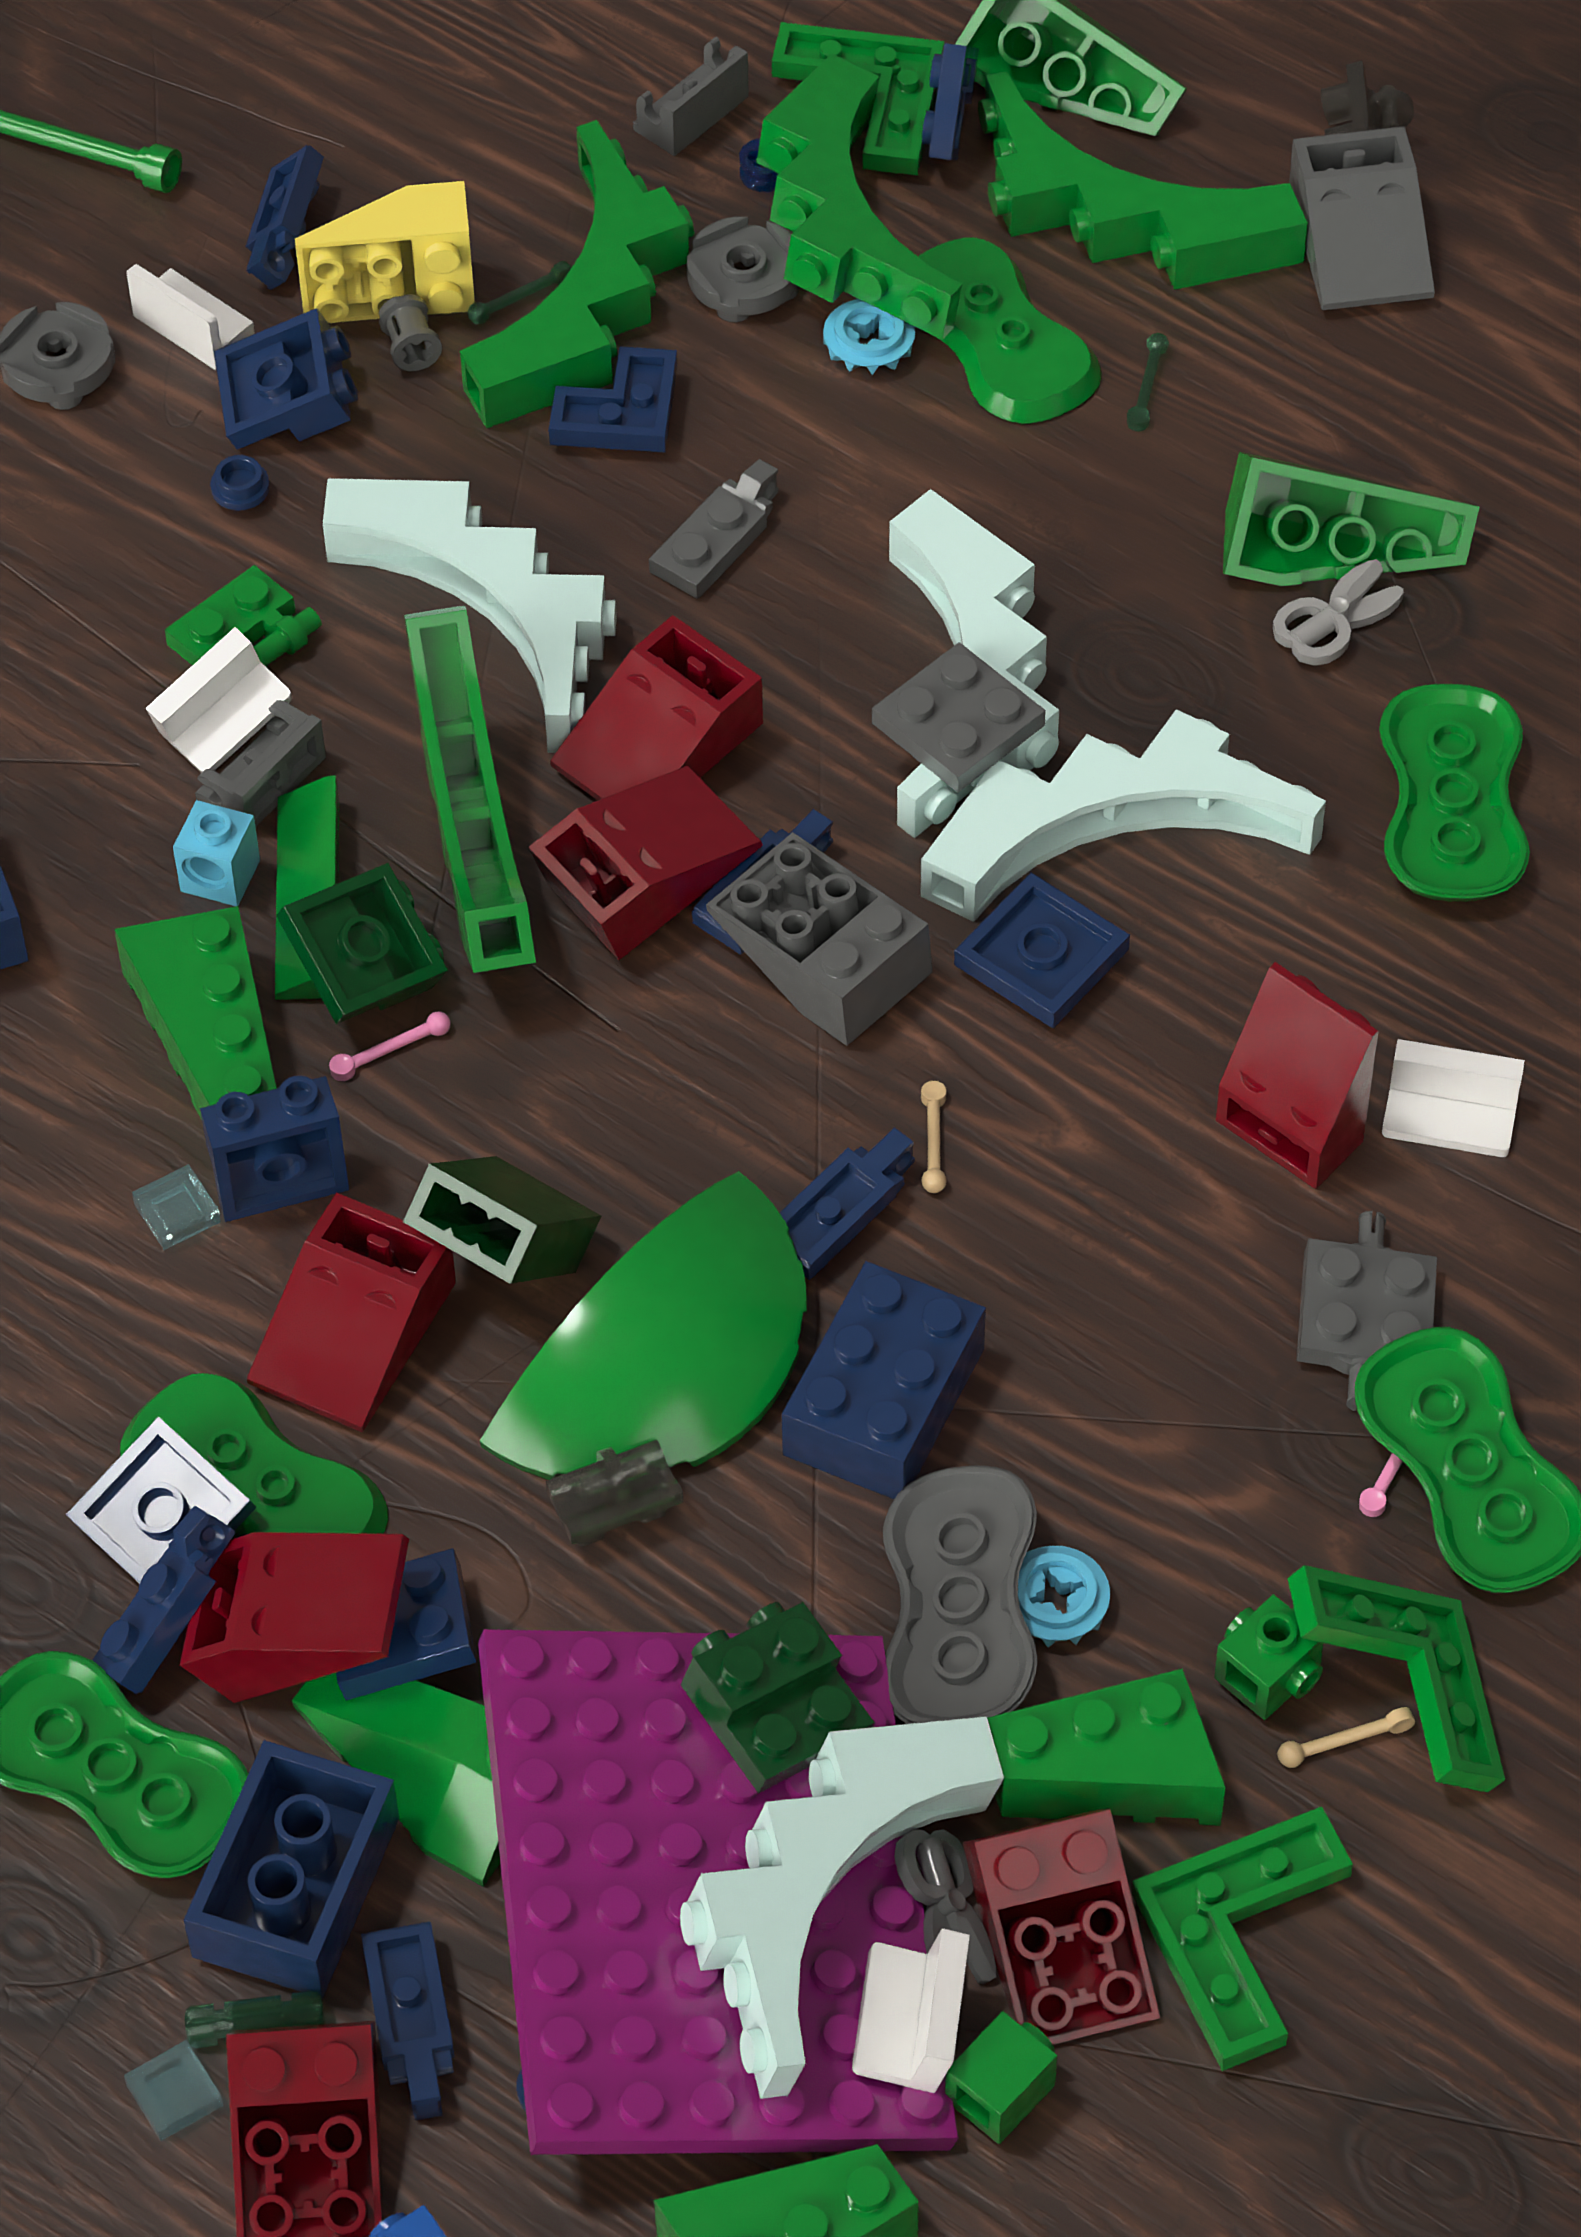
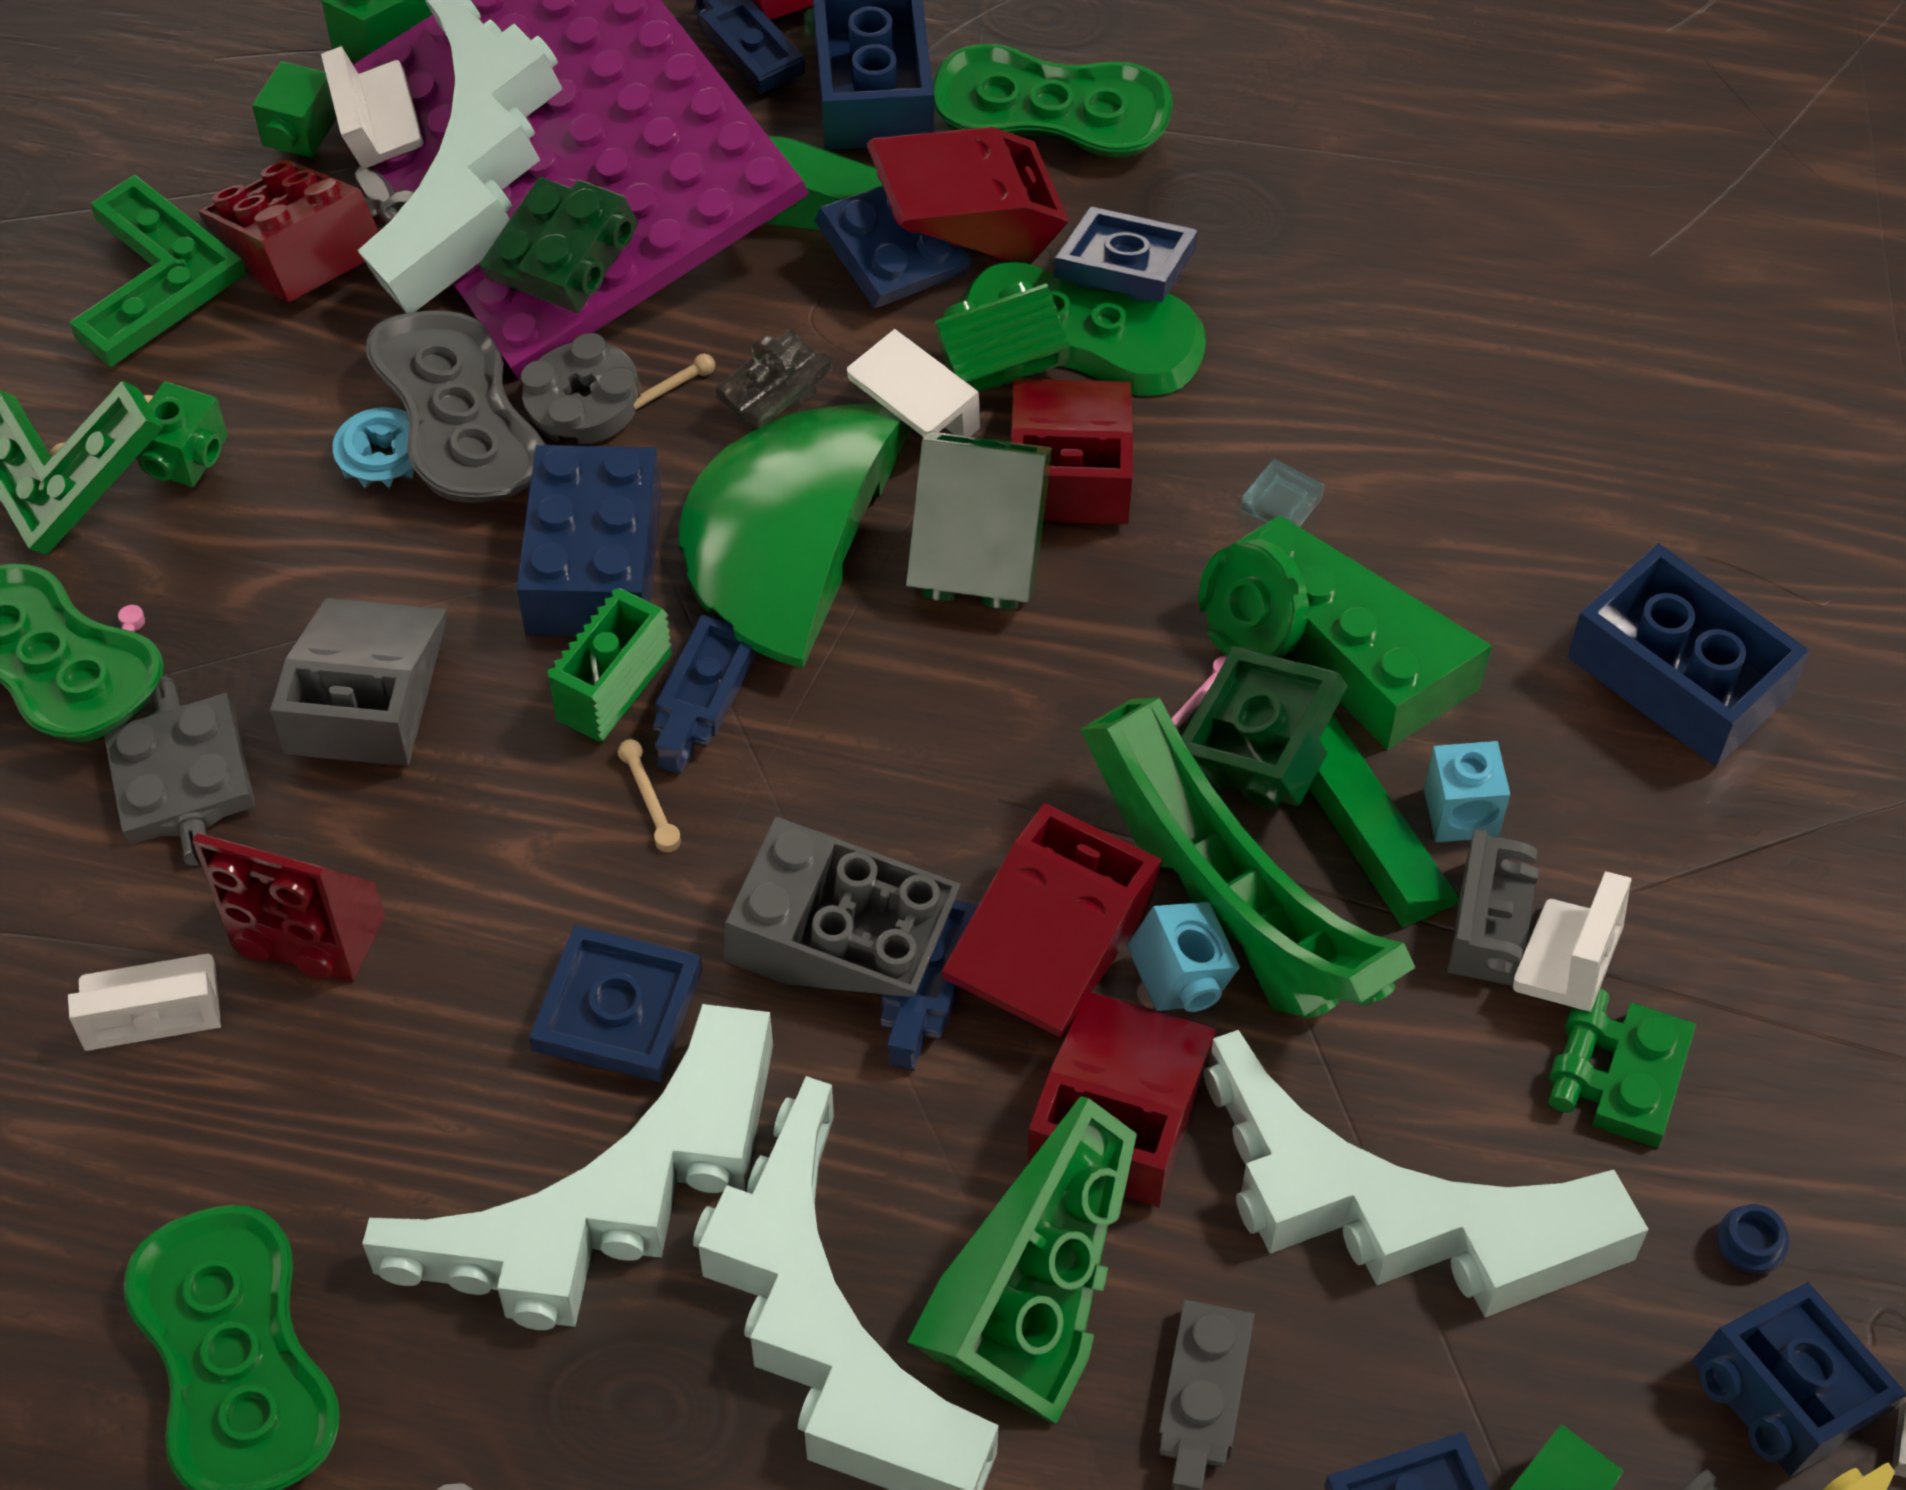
camera: 155 degrees right, 0 degrees up
dark blue hinge [92,1505,236,1694] -> none
dark blue plate [200,1076,349,1222] -> none
dark grey plate [872,642,1046,793] -> none
green wedge [987,1669,1225,1826] -> none
none -> dark grey slope [270,598,448,767]
none -> dark grey plate [521,333,641,444]
none -> green brick [547,588,673,742]
none -> tan hinge [633,353,715,417]
none -> white panel [847,329,980,437]
none -> green wedge [907,1097,1137,1424]
none -> green brick [935,282,1070,393]
none -> medium azure brick [1127,902,1240,1012]
none -> green tile [1198,539,1309,658]

